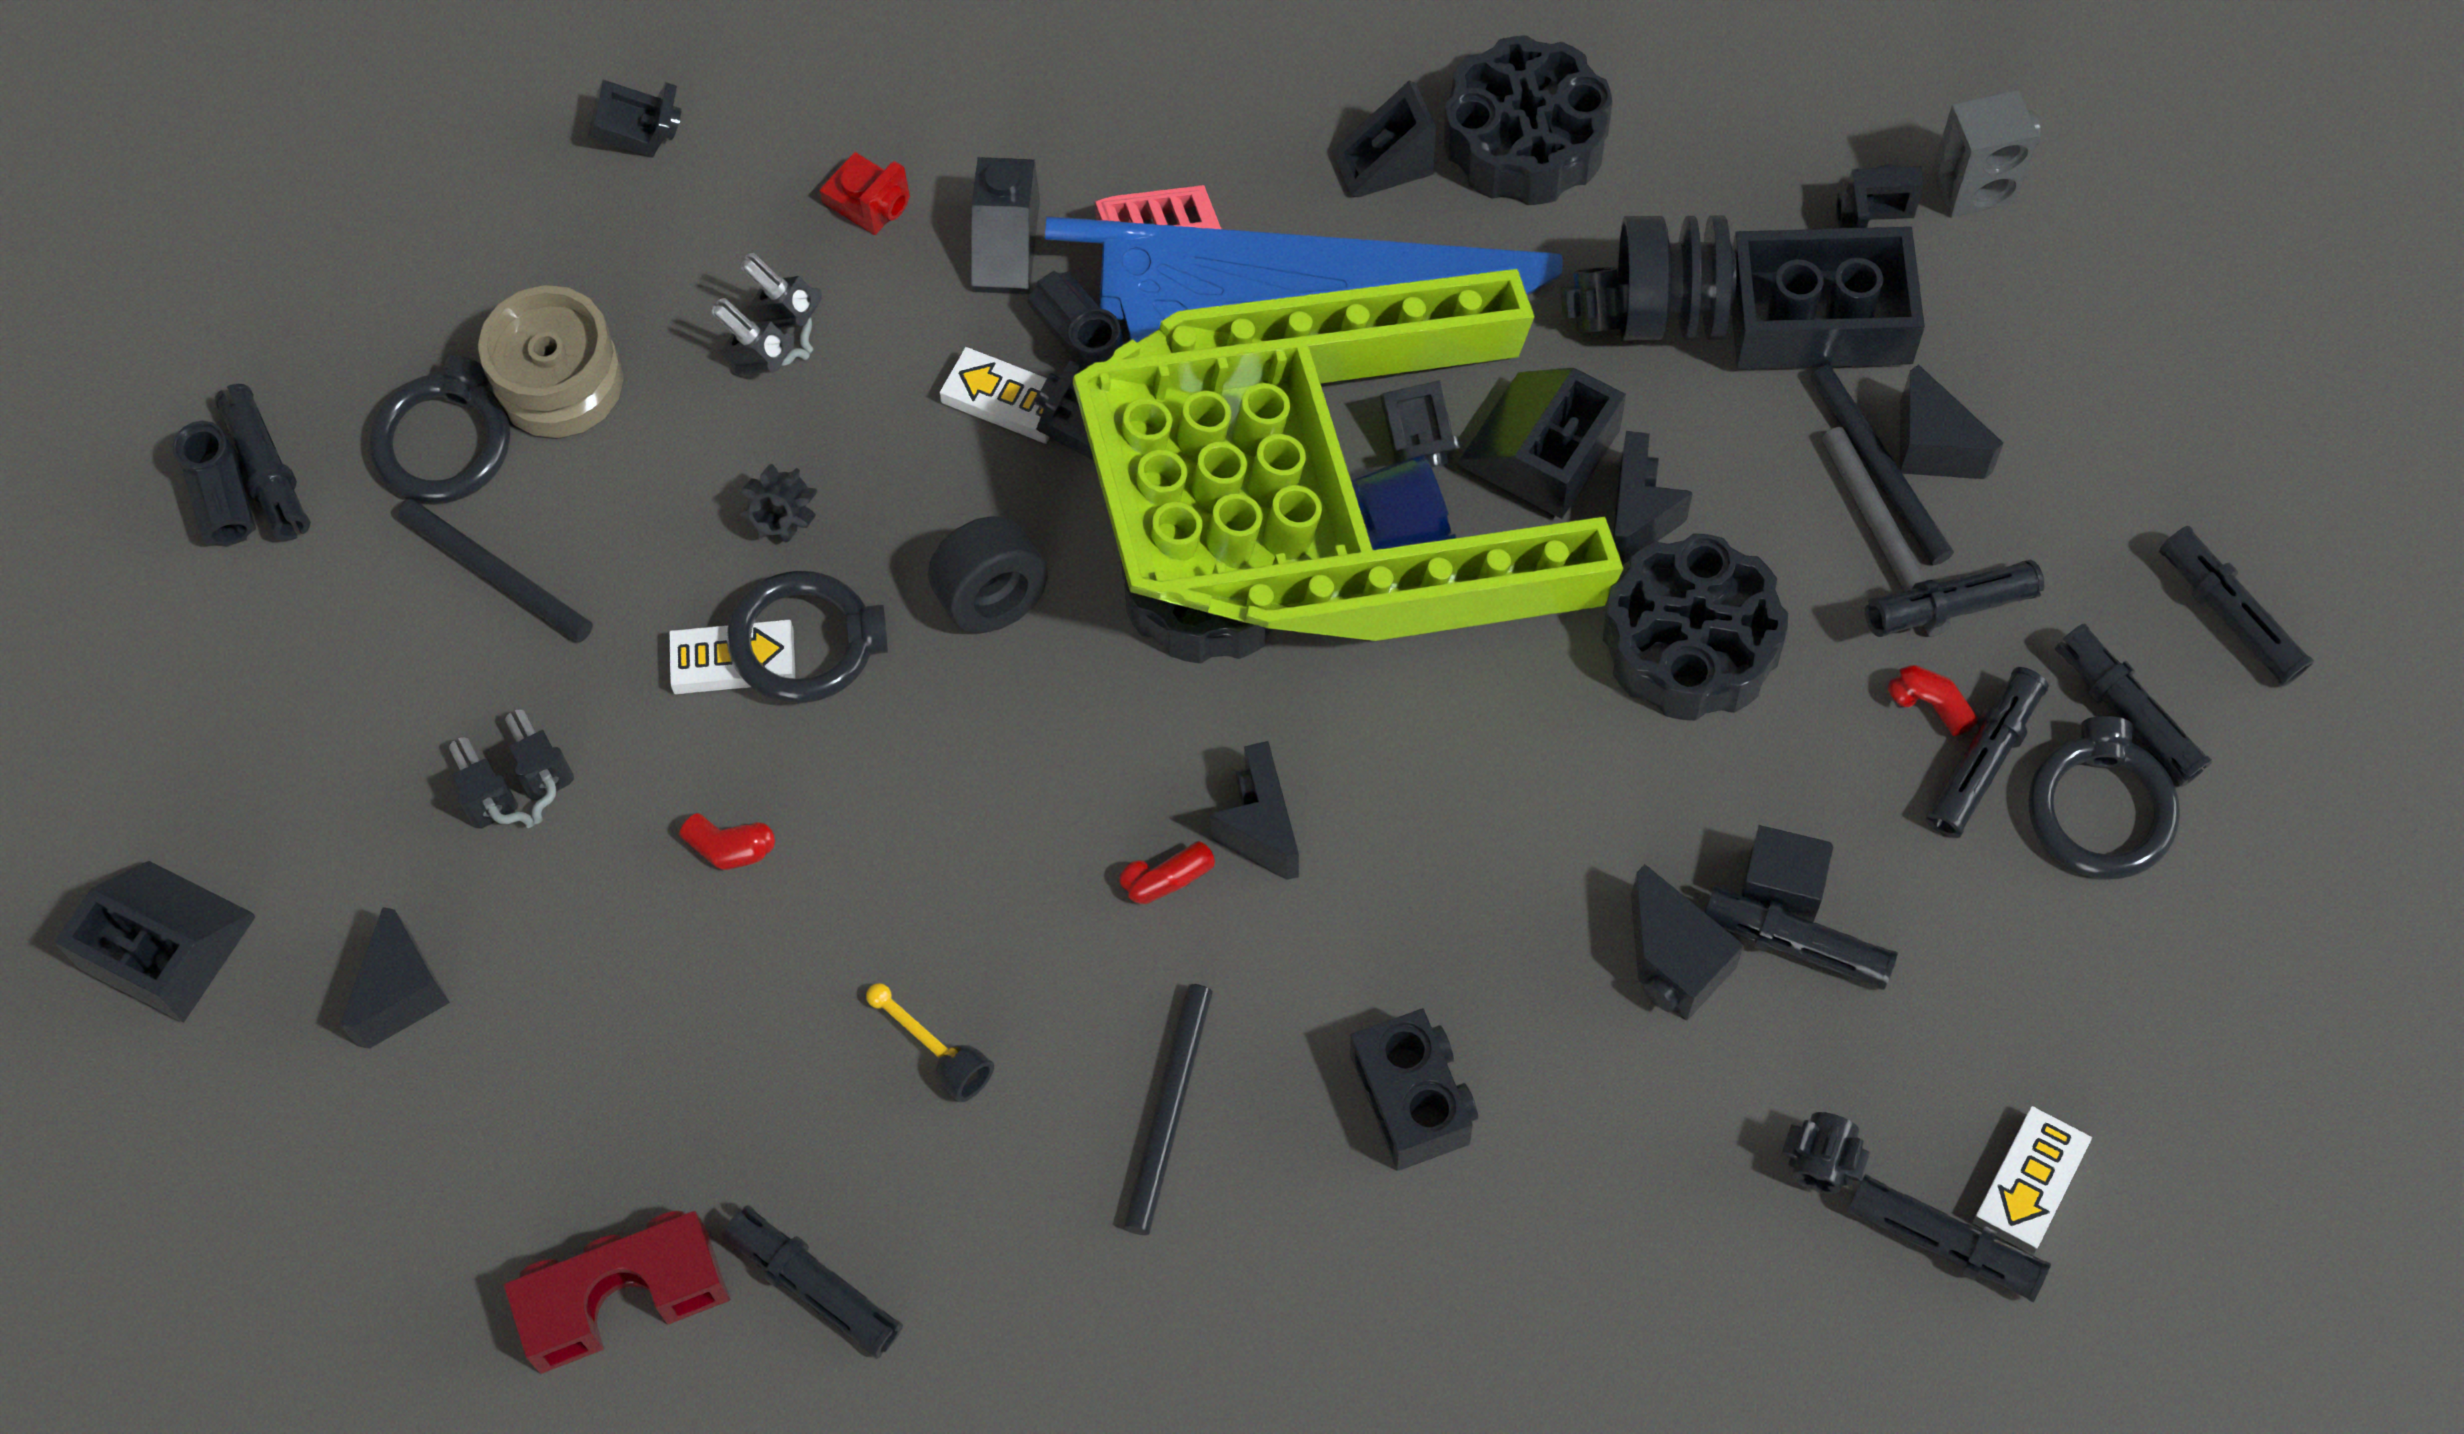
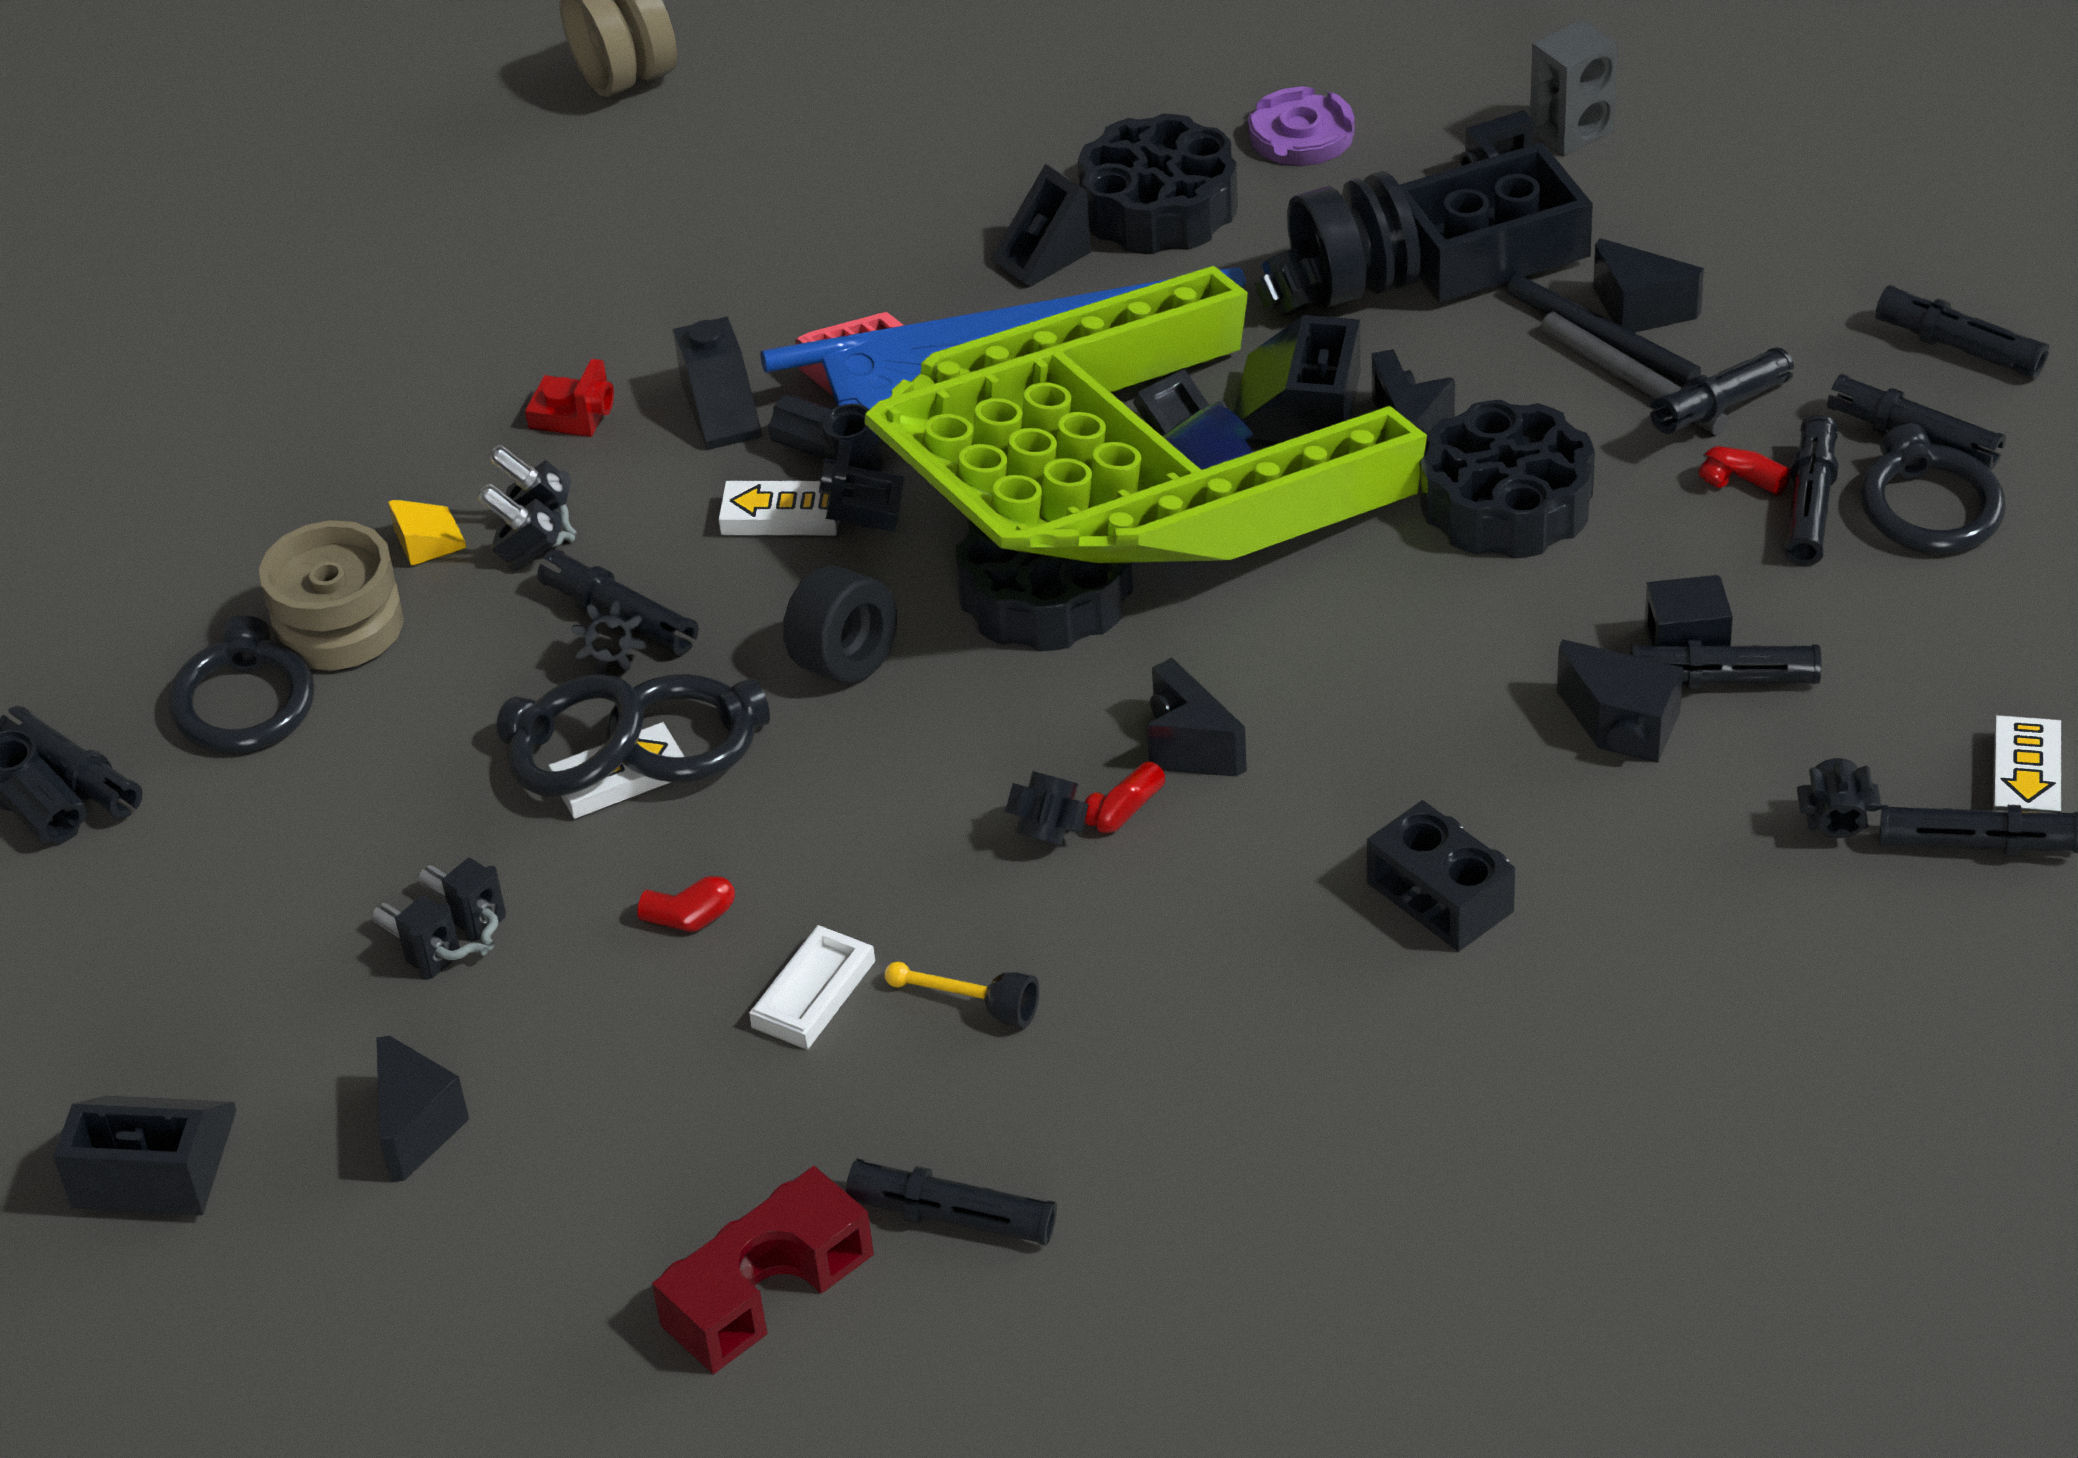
camera: 20 degrees left, 20 degrees down
black bar [398,499,593,642] -> none
black bracket [588,79,682,158] -> none
black bar [1124,984,1213,1235] -> none
none -> yellow slope [388,500,467,566]
none -> black piece [497,674,644,796]
none -> black pin [537,549,699,656]
none -> white tile [749,925,875,1050]
none -> black gear [1005,771,1089,845]
none -> medium lavender tile [1248,86,1355,166]

